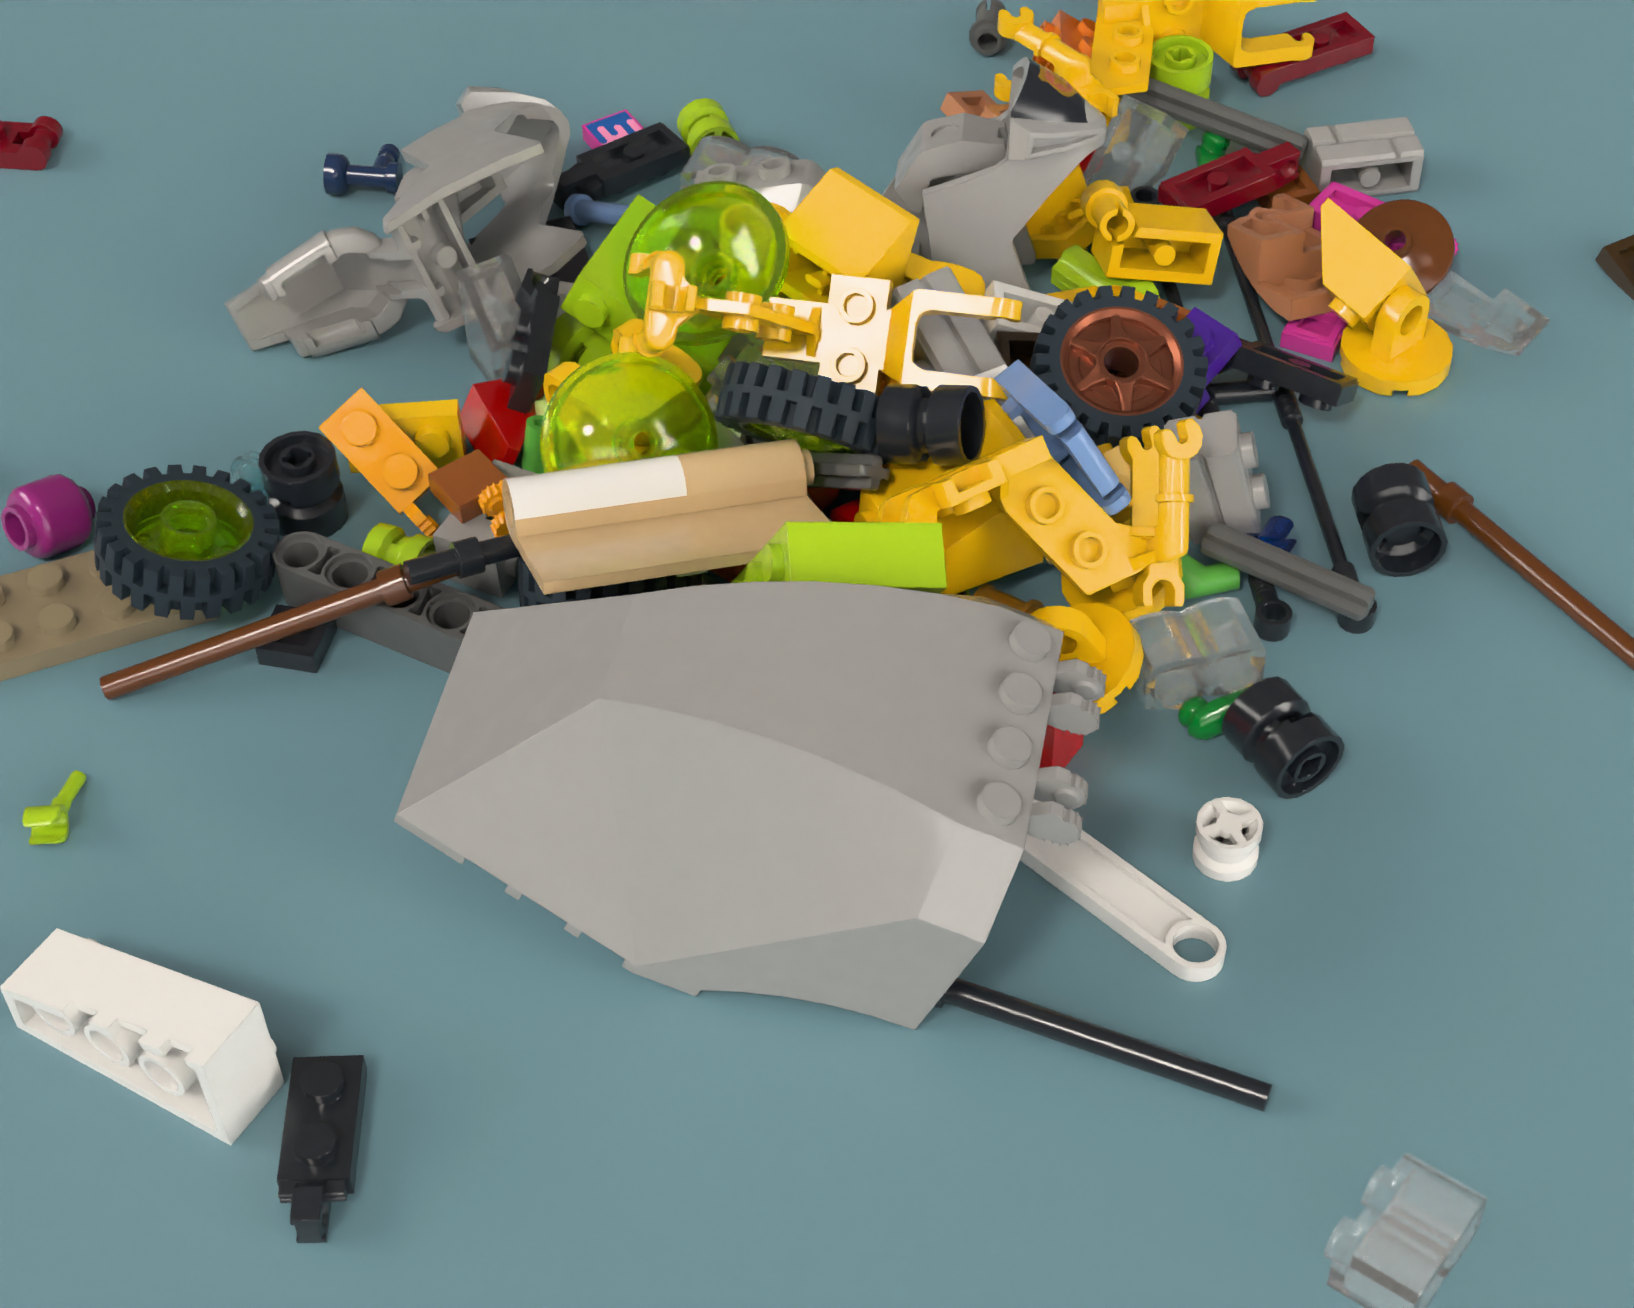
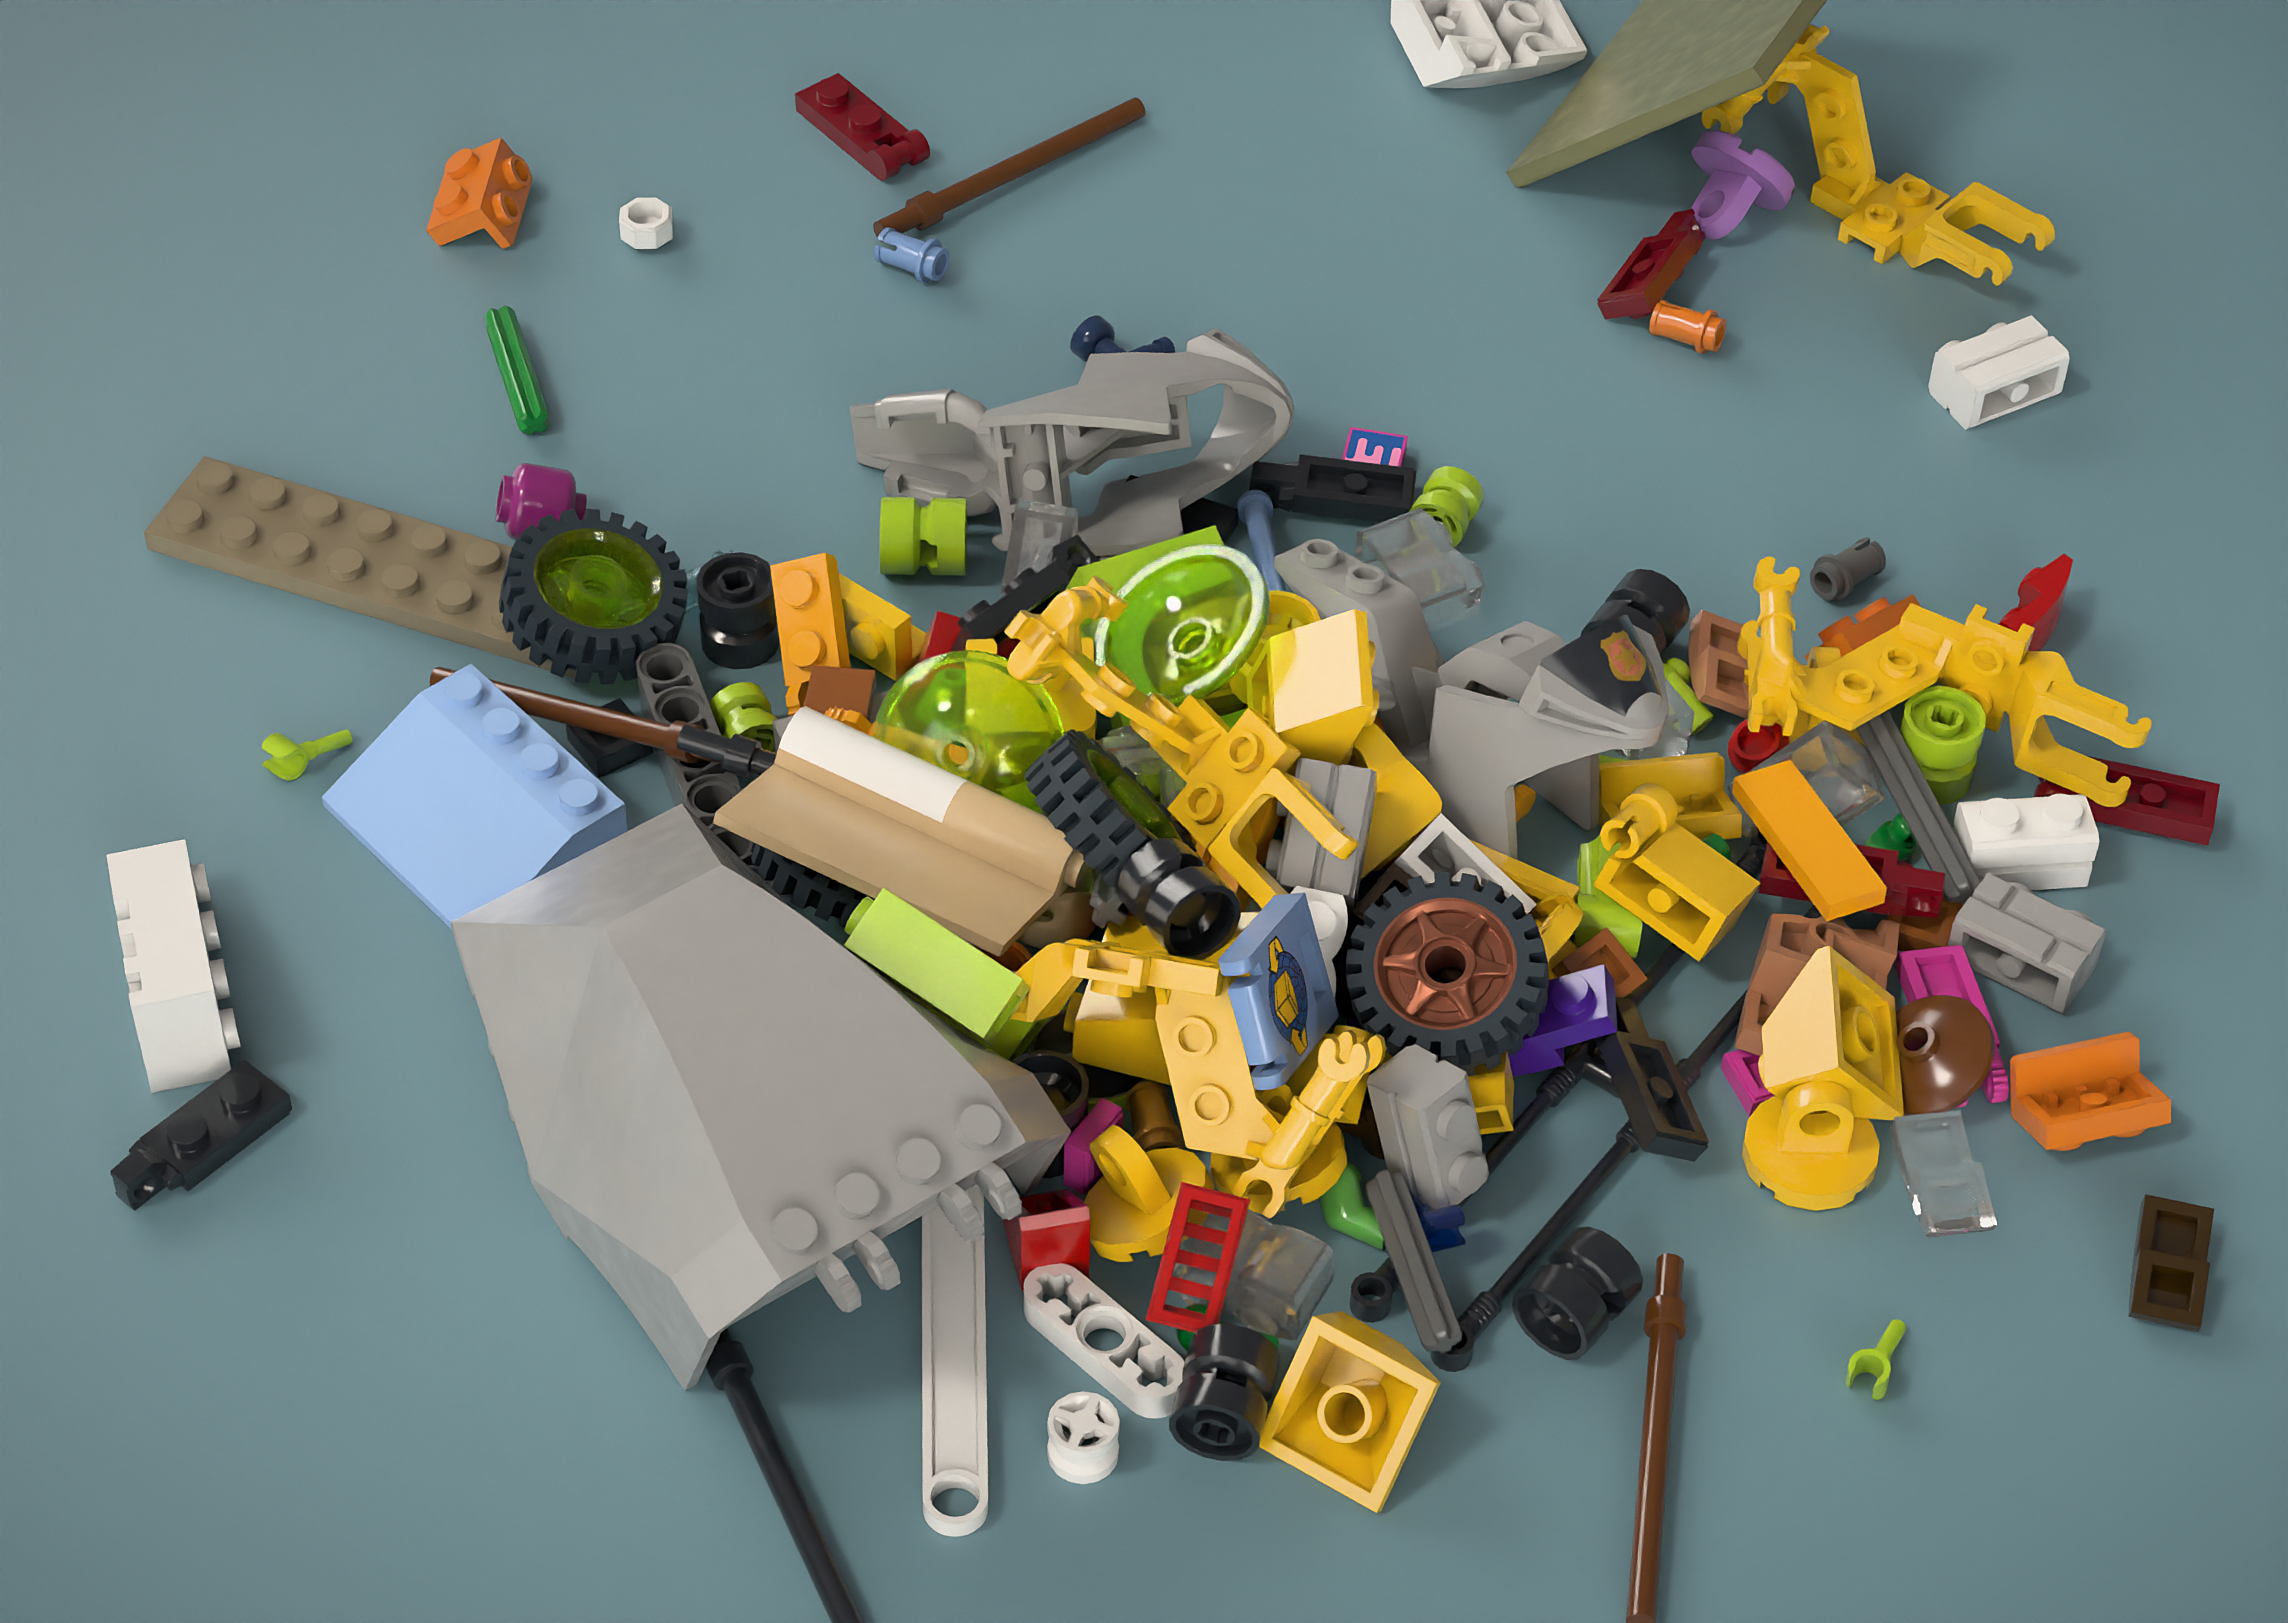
camera: 40 degrees right, 0 degrees up
none -> light blue slope [322,663,628,929]
none -> reddish brown bar [873,97,1145,242]
none -> medium blue pin [874,227,950,283]
none -> lime wheel [880,497,967,575]
none -> white beam [1024,1263,1184,1418]
none -> red slope [1146,1181,1250,1333]
none -> yellow slope [1259,1311,1441,1513]
none -> black wheel [1581,569,1690,658]
none -> light orange tile [1732,760,1887,922]
none -> lime hand [1845,1319,1907,1400]
none -> white brick [1952,794,2100,890]
none -> orange bracket [2010,1032,2171,1151]

